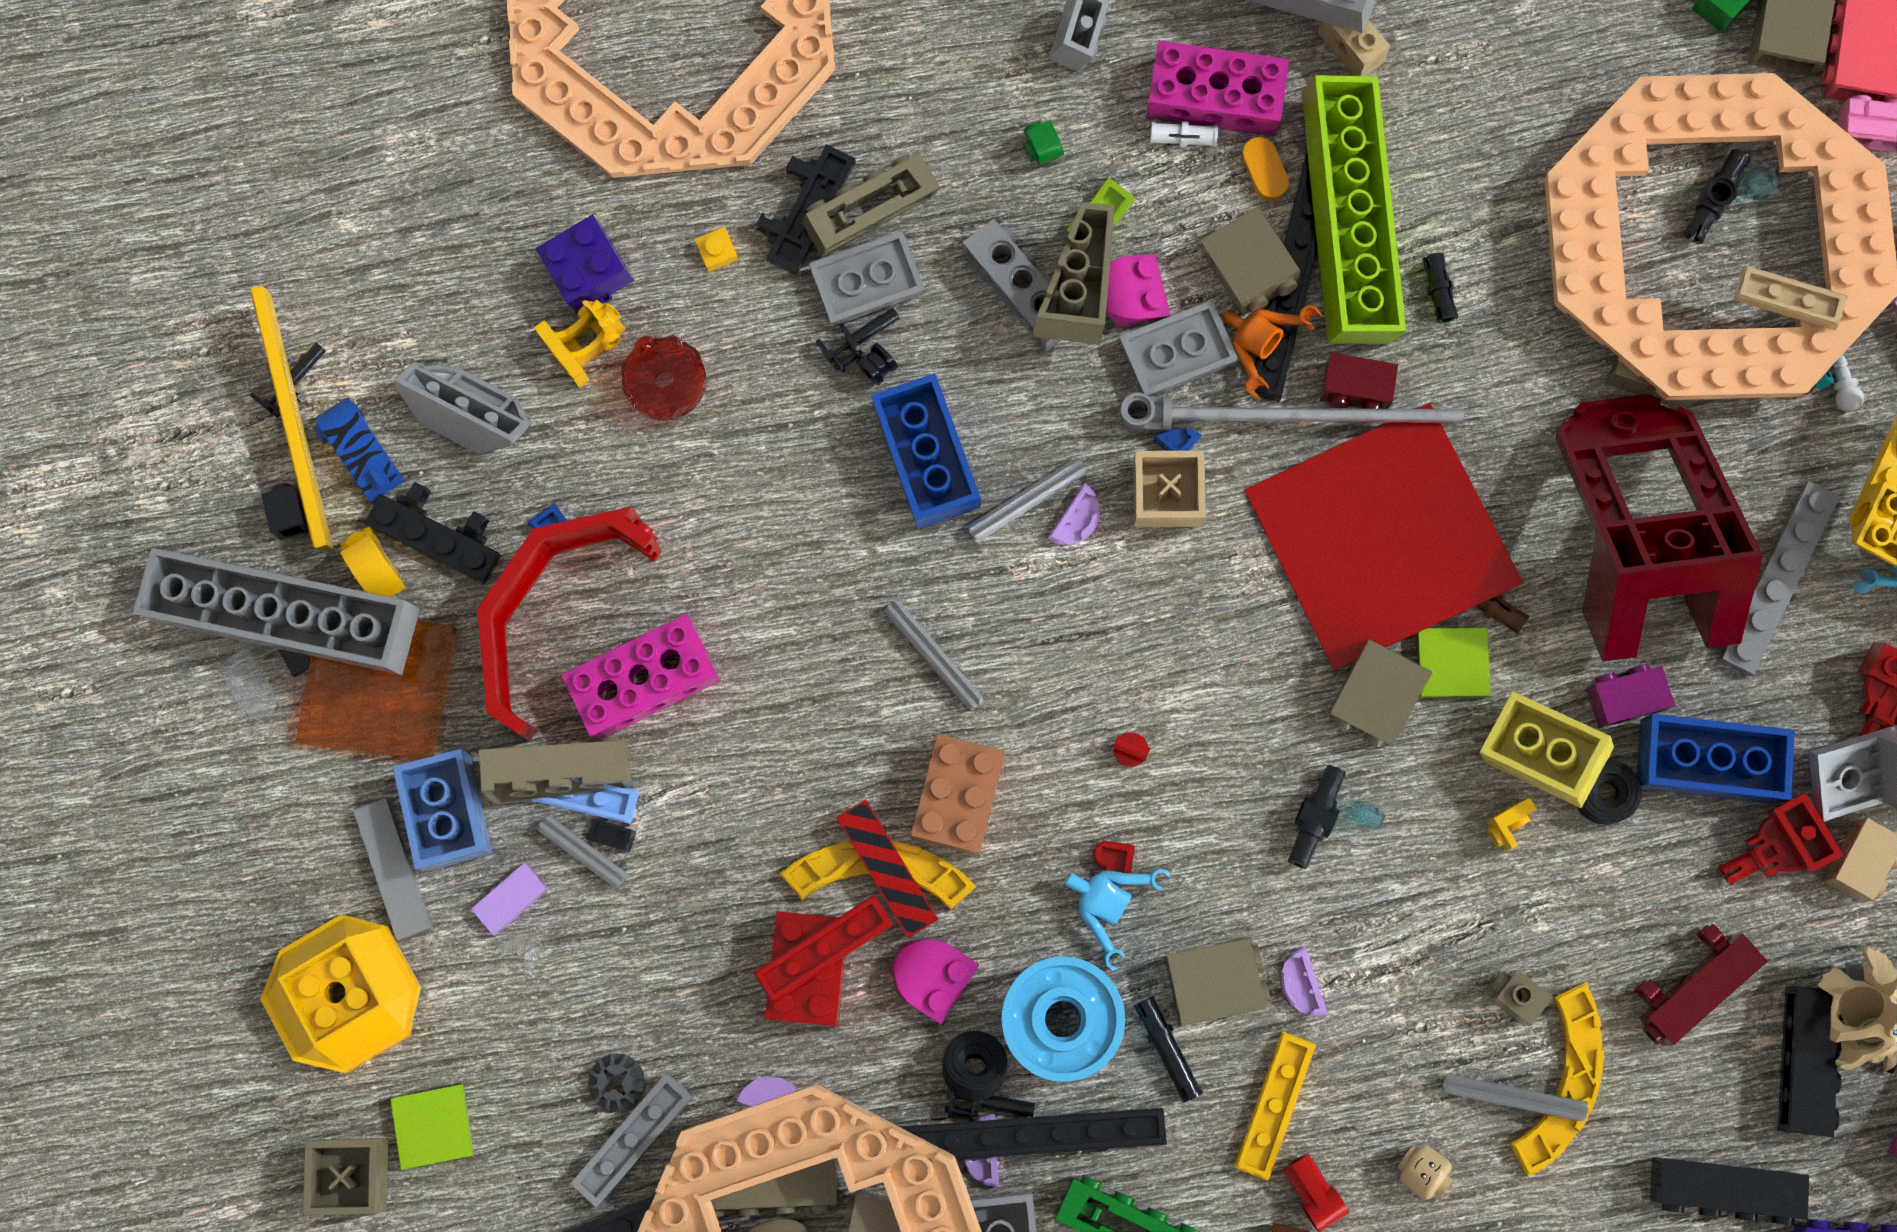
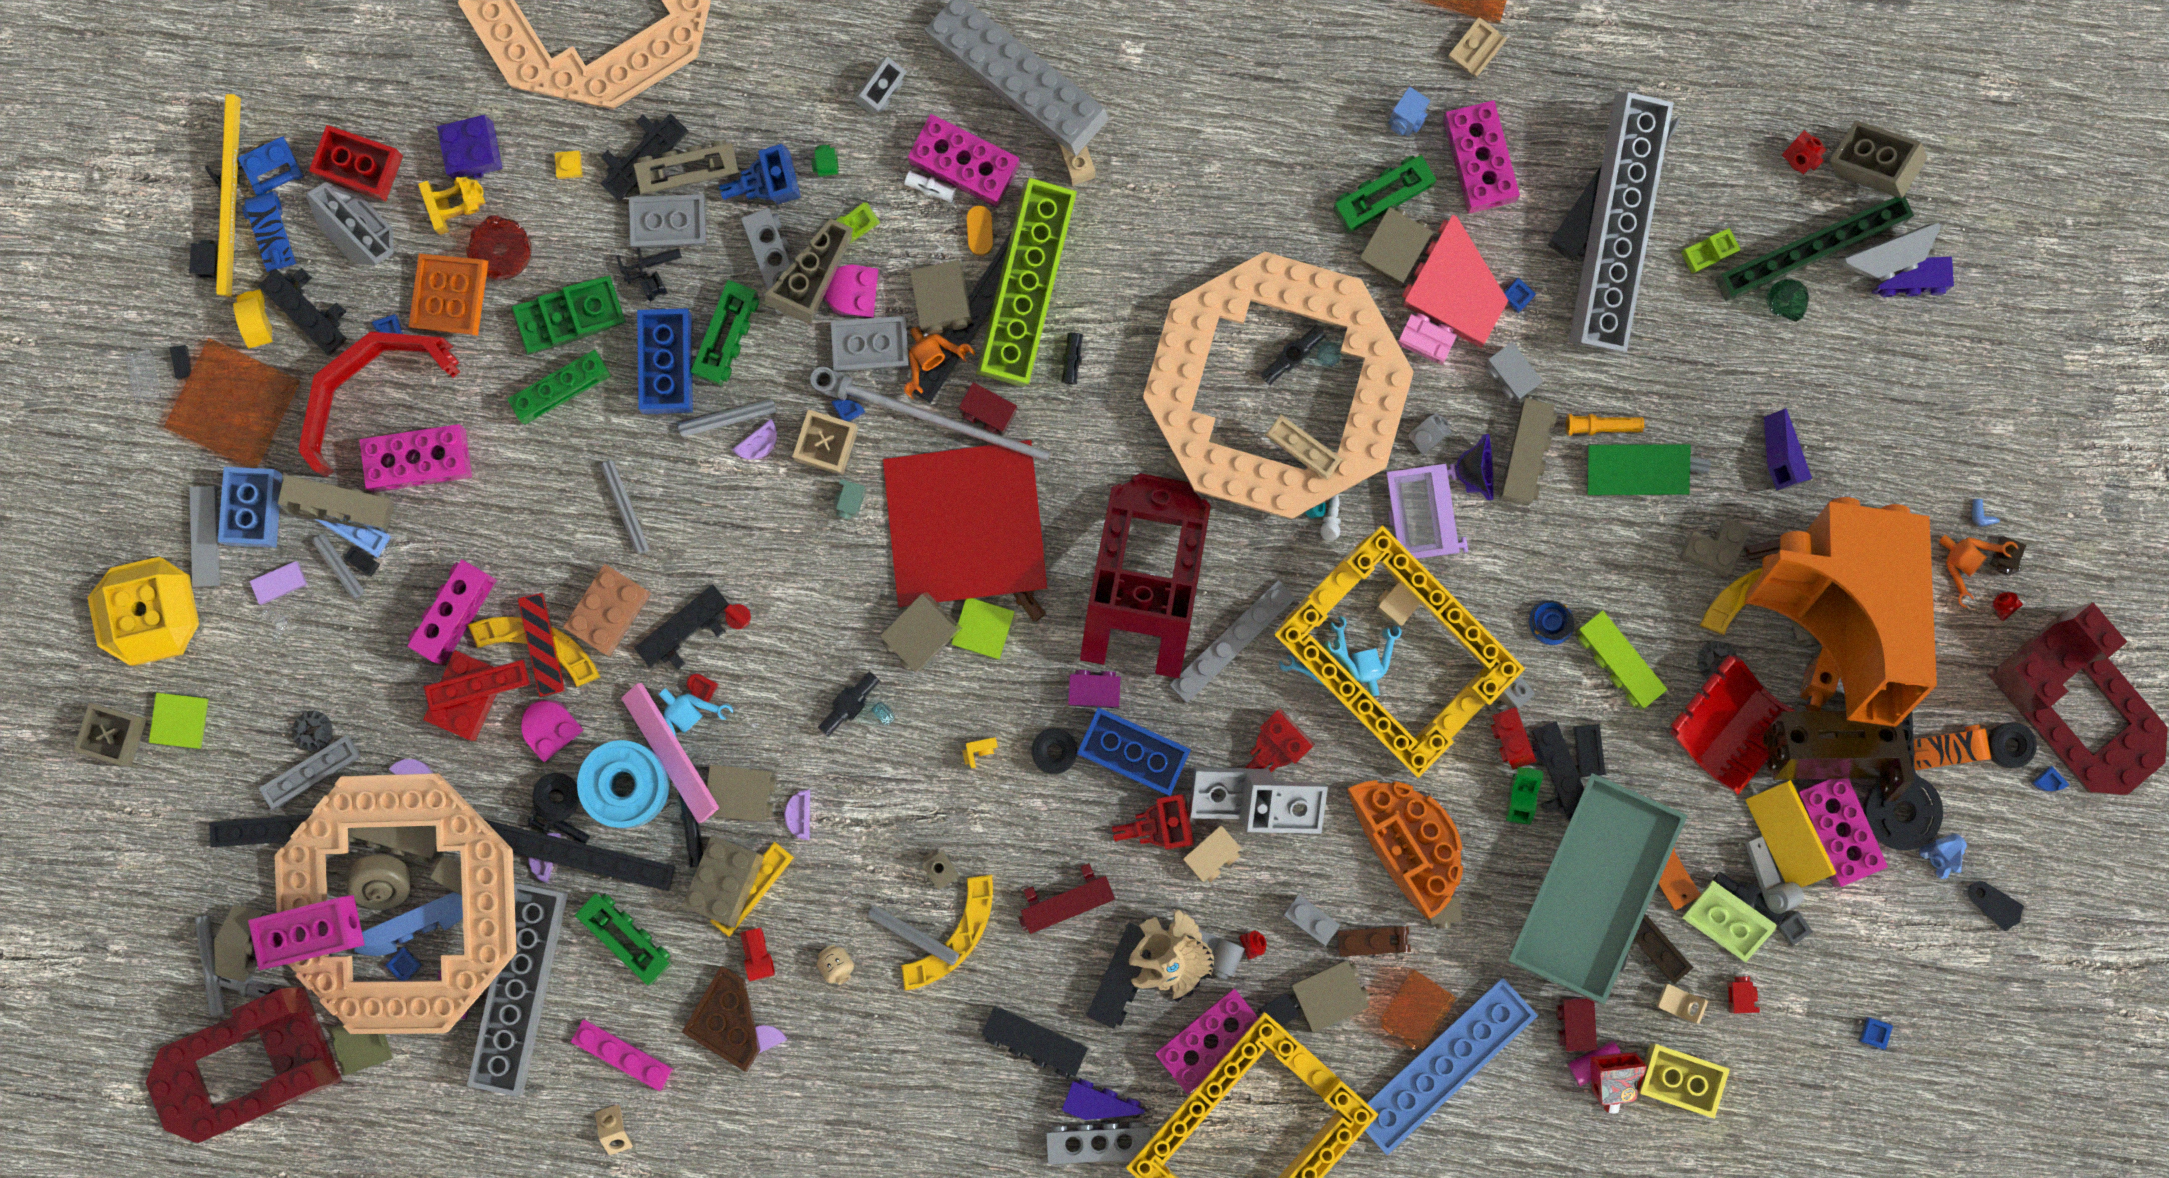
camera: 15 degrees right, 5 degrees up
light grey brick [132,548,420,675] -> none
light yellow brick [1480,691,1614,808] -> none
none -> blue plate [238,136,304,195]
none -> red brick [309,124,403,202]
none -> dark pink brick [407,559,497,666]
none -> orange plate [408,253,489,336]
none -> green brick [507,349,612,425]
none -> green slope [511,275,626,355]
none -> bright pink tile [621,683,719,823]
none -> black hinge [634,584,730,670]
none -> dark tan brick [681,835,764,928]
none -> green brick [691,280,760,387]
none -> blue brick [719,144,801,204]
none -> sand green brick [834,479,866,520]

